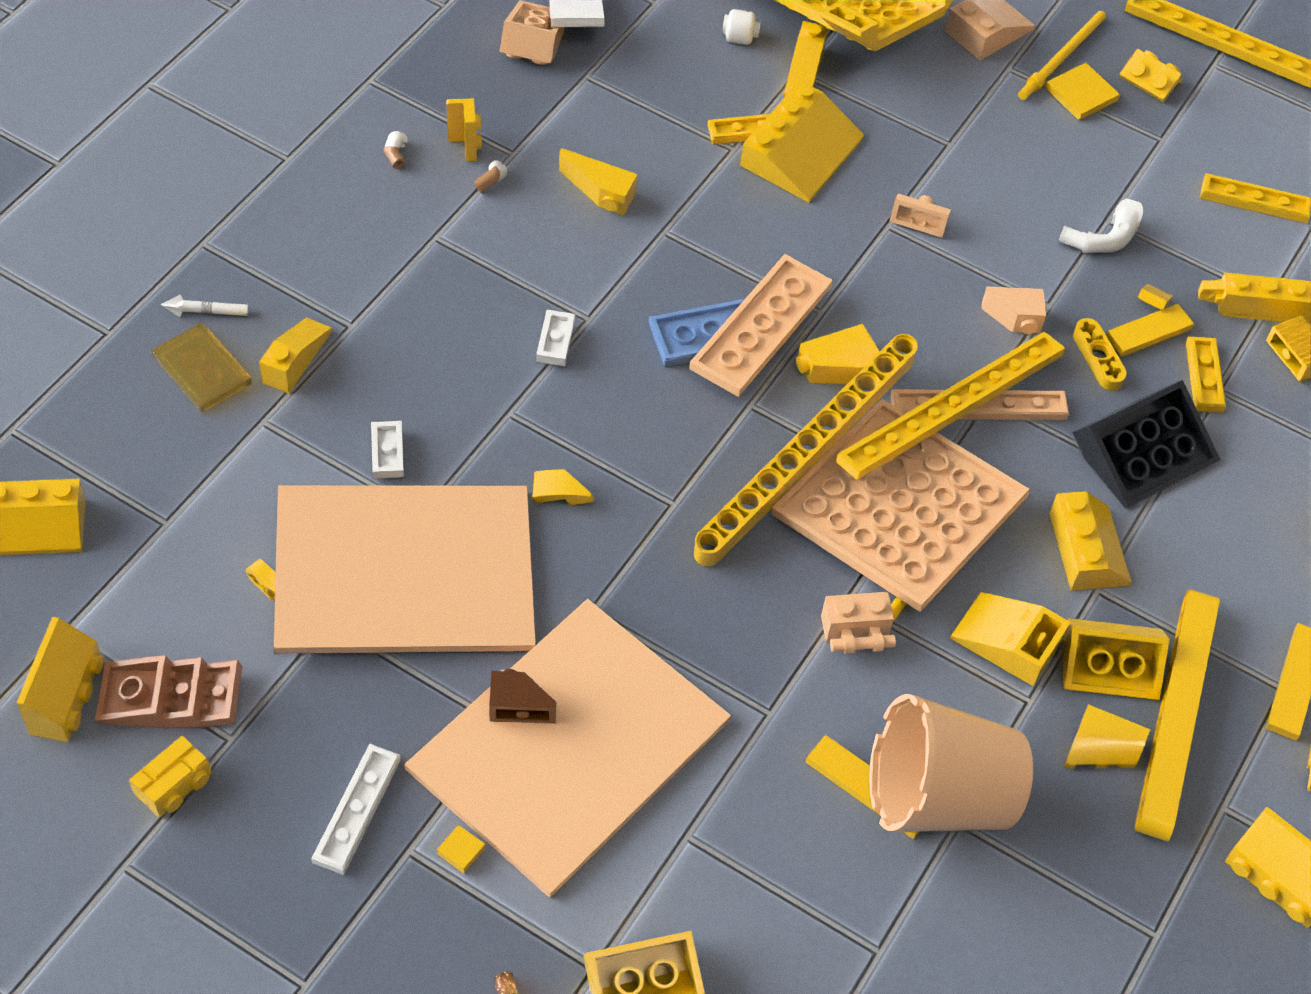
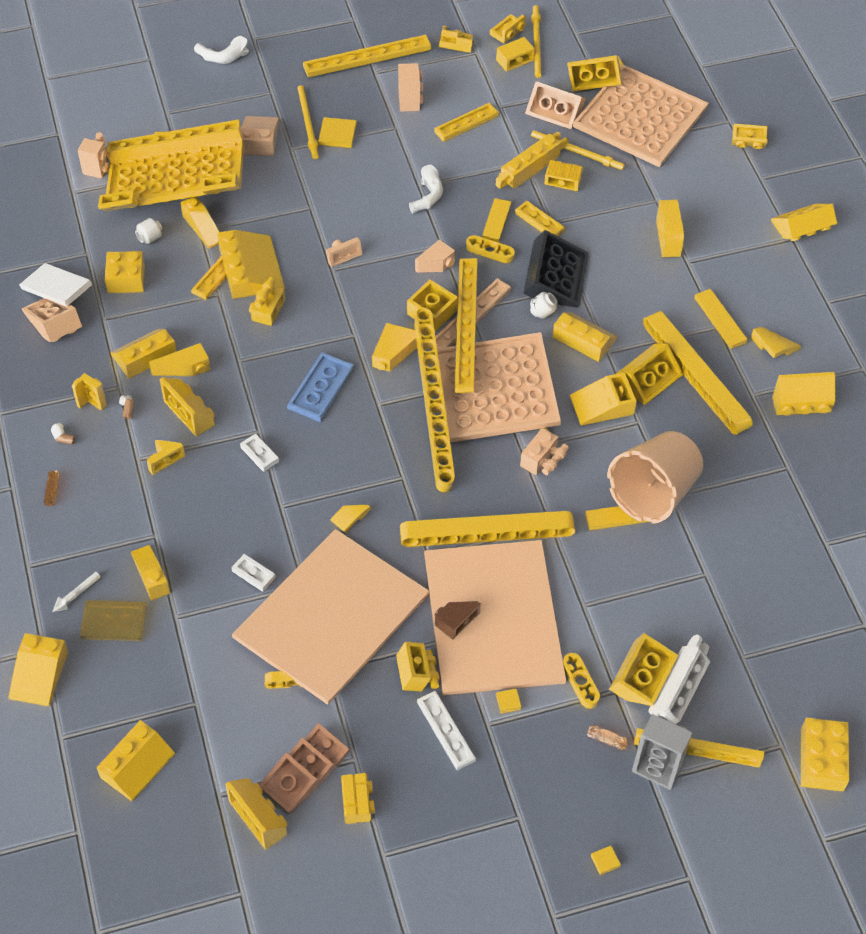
camera: 45 degrees left, 0 degrees up
light nougat plate [689,254,833,397] -> none
yellow slope [1064,704,1150,769] -> none
yellow bracket [1119,49,1182,103] -> none
yellow tile [1138,284,1173,310] -> none
none -> yellow slope [9,633,68,706]
none -> clear orange axle [43,471,59,506]
none -> yellow brick [105,251,145,293]
none -> yellow slope [111,329,176,379]
none -> yellow slope [146,440,185,475]
none -> yellow slope [160,377,215,437]
none -> yellow brick [249,277,285,326]
none -> yellow brick [396,642,440,692]
none -> light nougat brick [398,63,423,112]
none -> yellow beam [400,511,575,547]
none -> yellow brick [407,279,458,332]
none -> white head [530,292,557,319]
none -> yellow beam [563,653,600,709]

